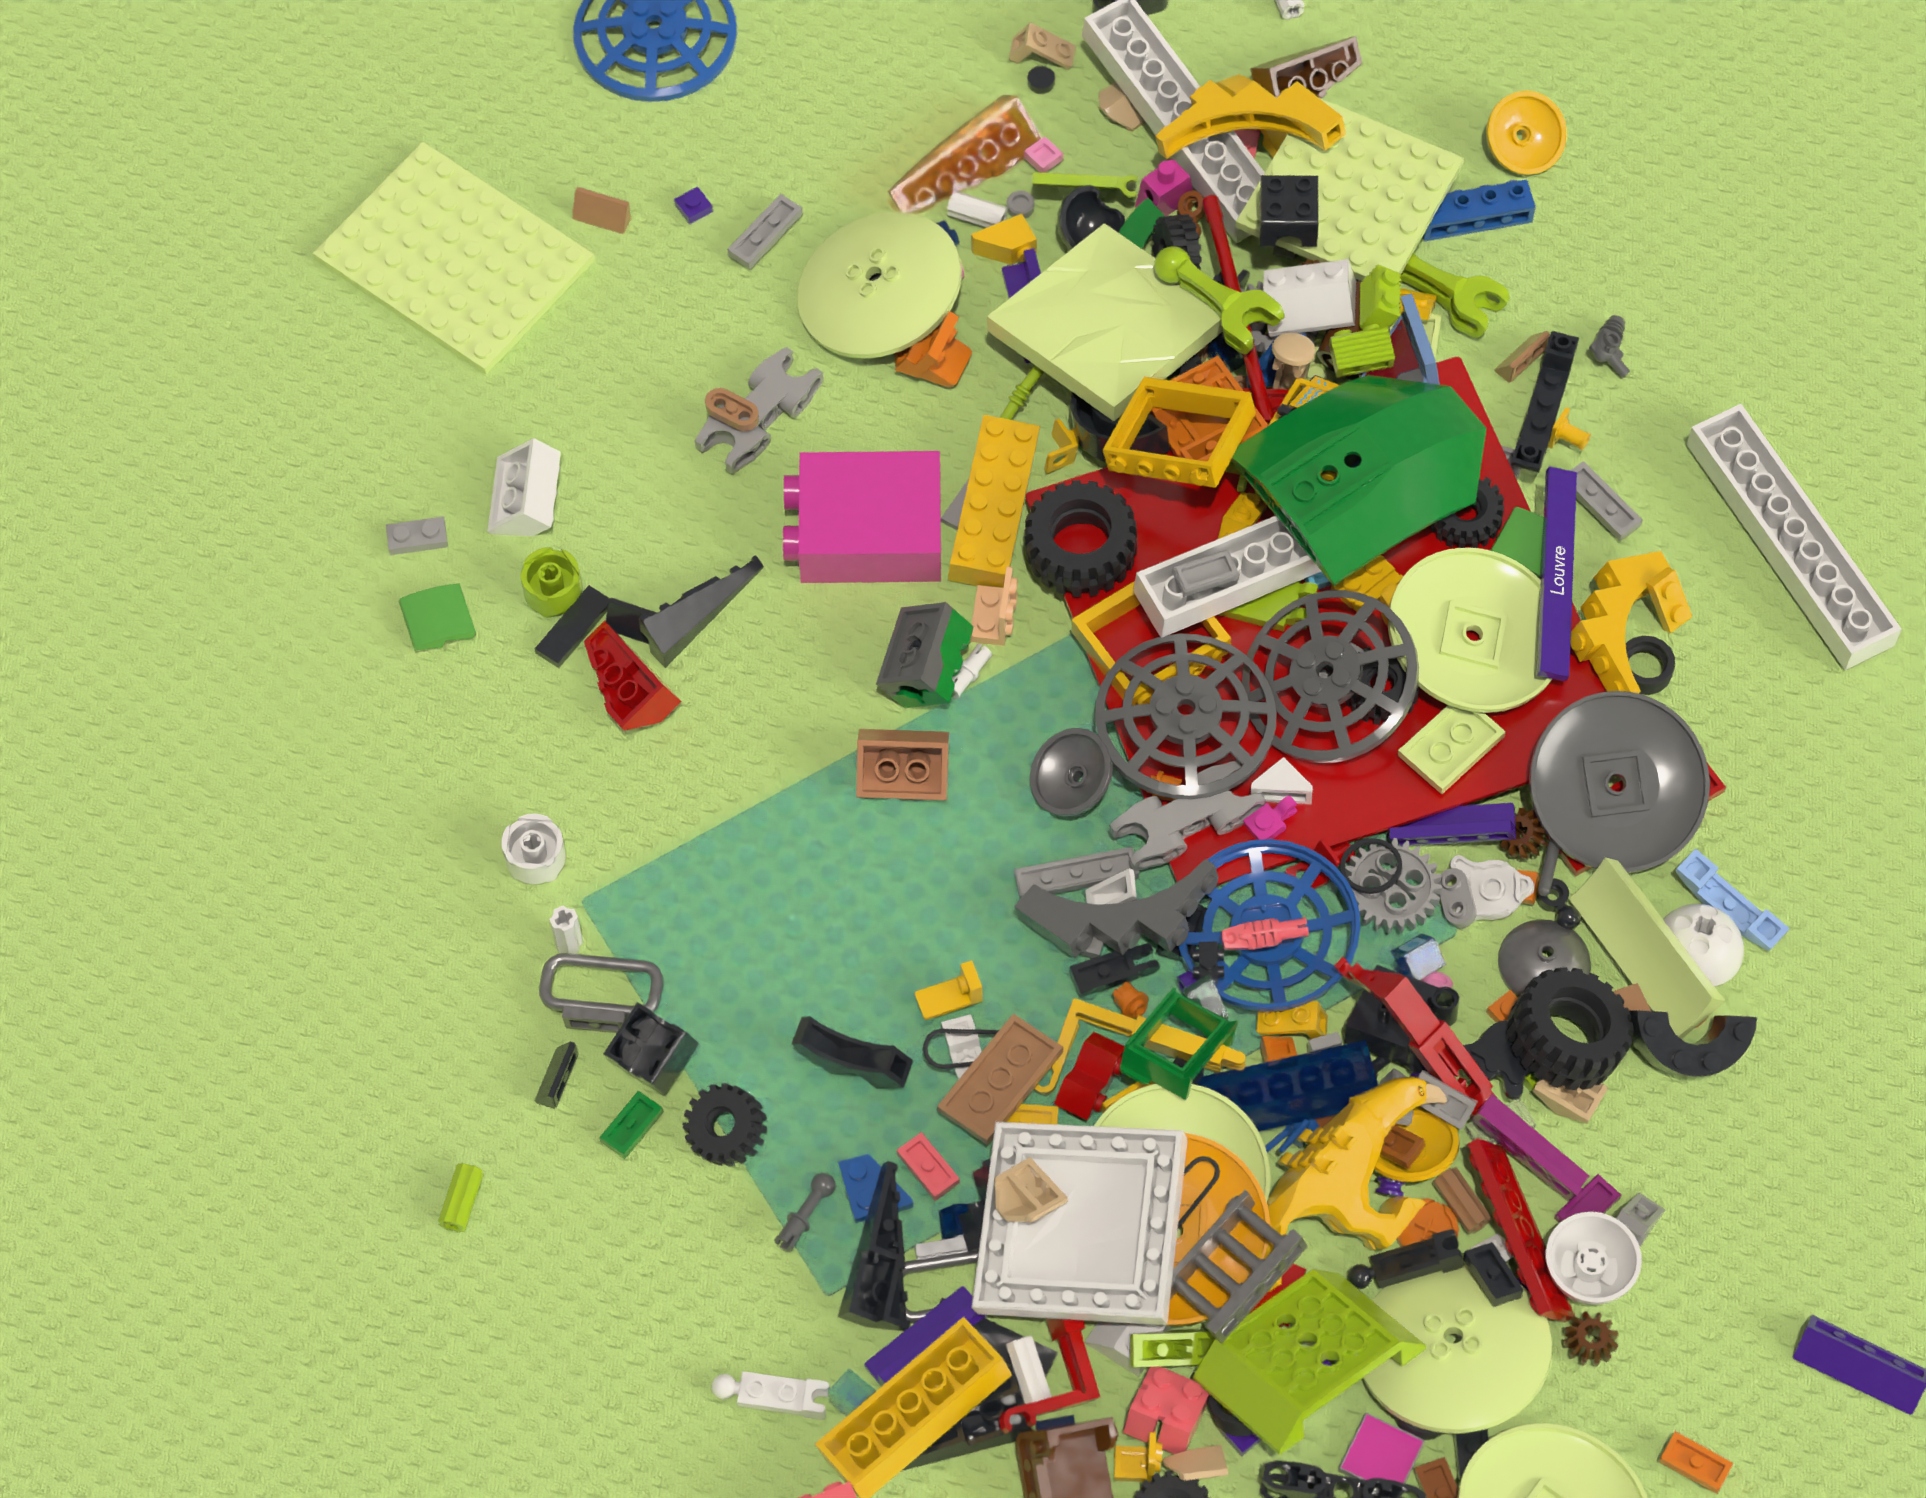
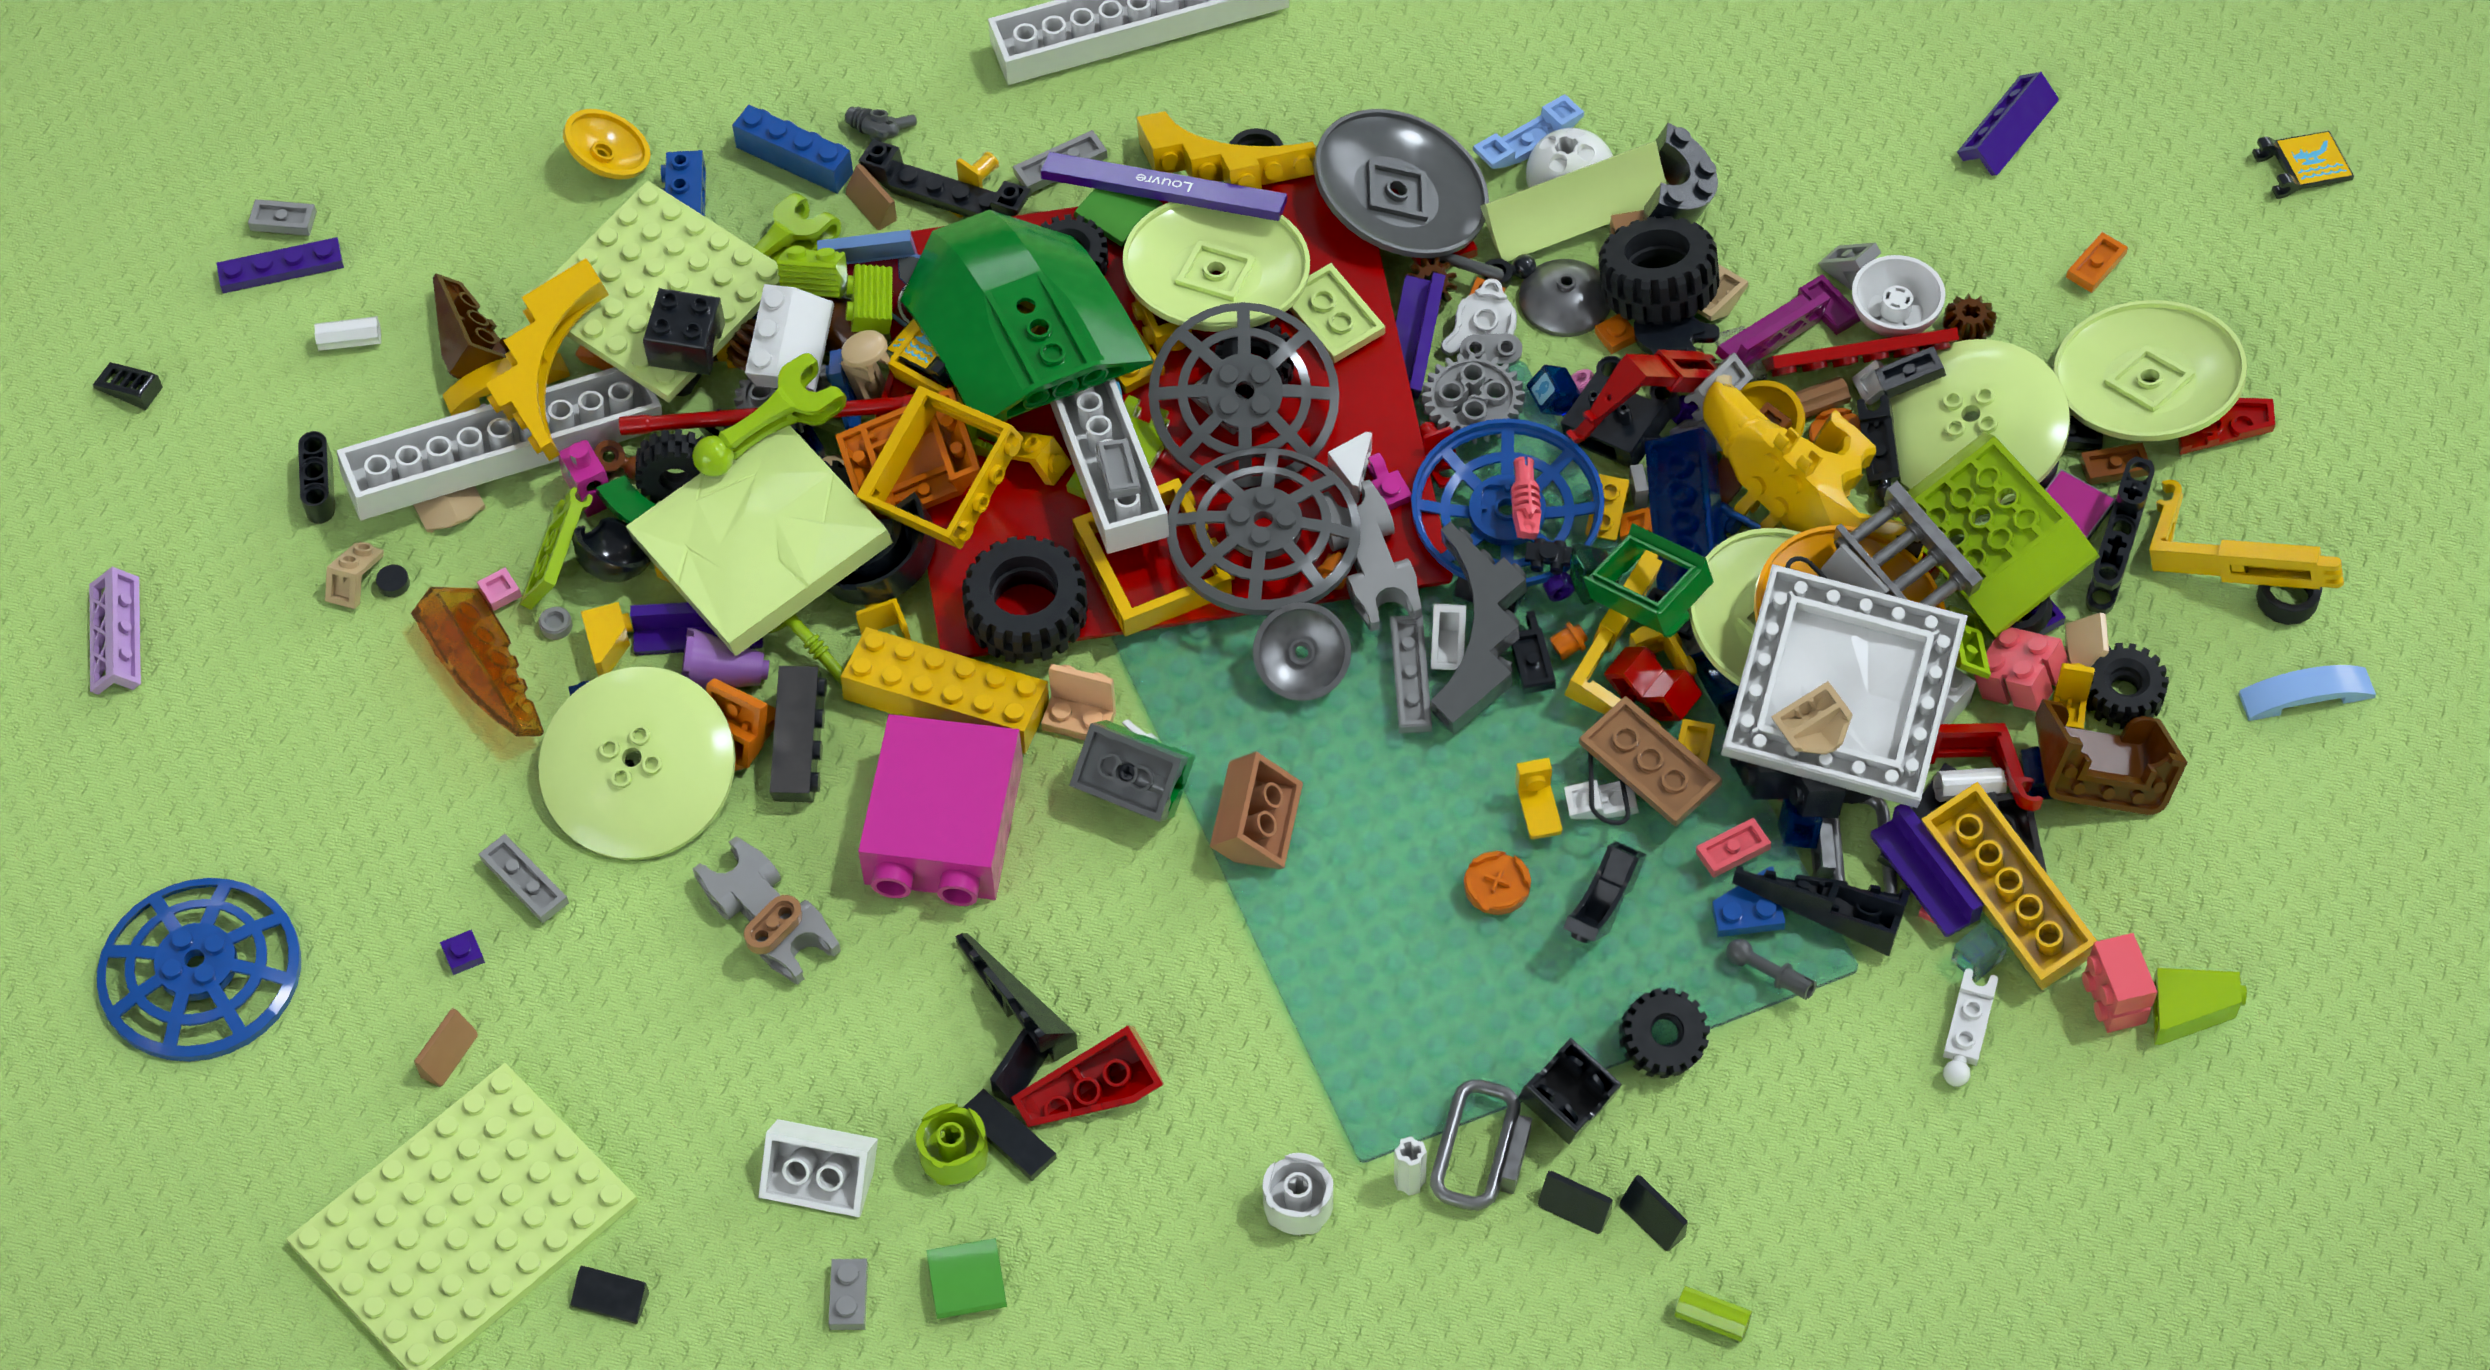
camera: 80 degrees left, 5 degrees down
green plate [599,1090,664,1159] -> none
white axle [947,191,1008,227] -> none
black piece [1340,838,1402,894] -> none
yellow plate [1646,567,1692,633] -> none
none -> black slope [570,1265,649,1324]
none -> medium lavender cone [681,628,769,691]
none -> blue brick [732,105,853,194]
none -> black wedge [770,666,827,802]
none -> orange tile [1464,851,1531,915]
none -> black slope [1619,1175,1688,1251]
none -> light grey slope [1821,543,1889,594]

